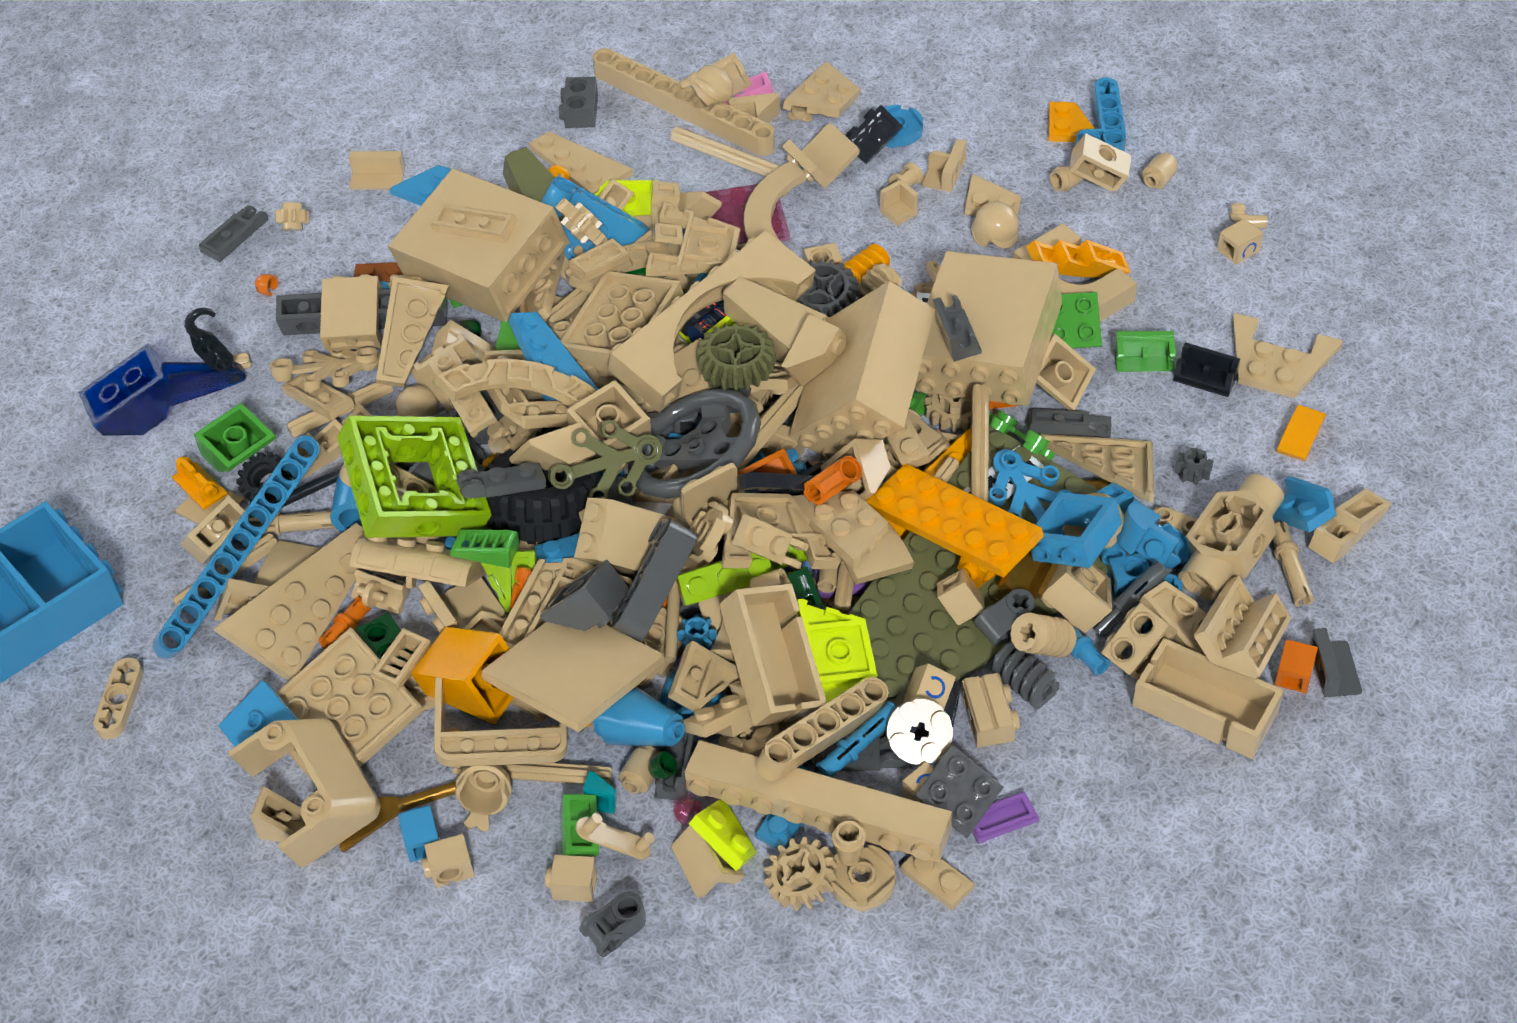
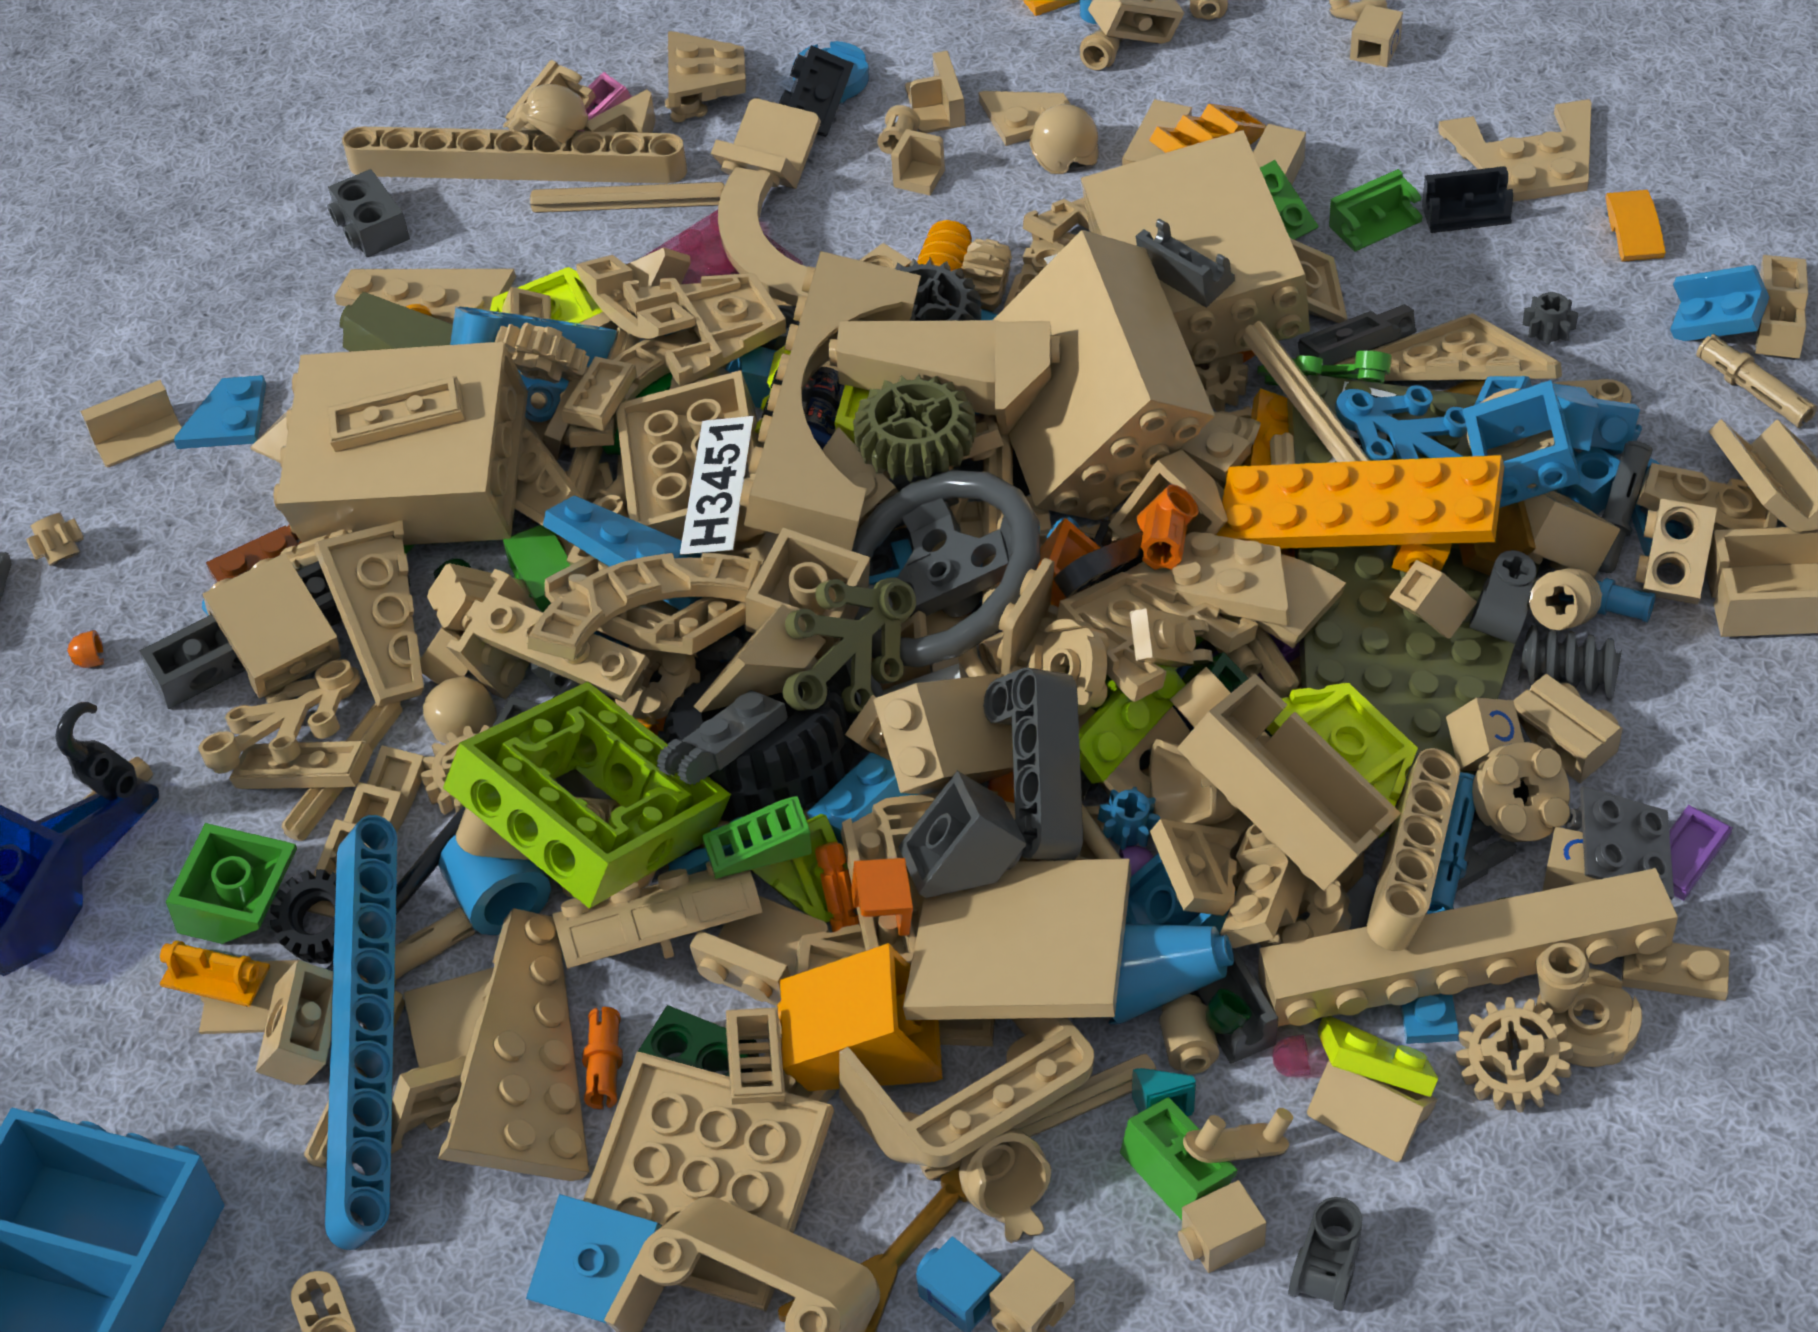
camera: 30 degrees left, 0 degrees up
tan hips [351,568,410,614] -> none
tan brick [1178,474,1284,601] -> none
none -> white sticker [680,416,754,555]
none -> orange panel [851,858,913,936]

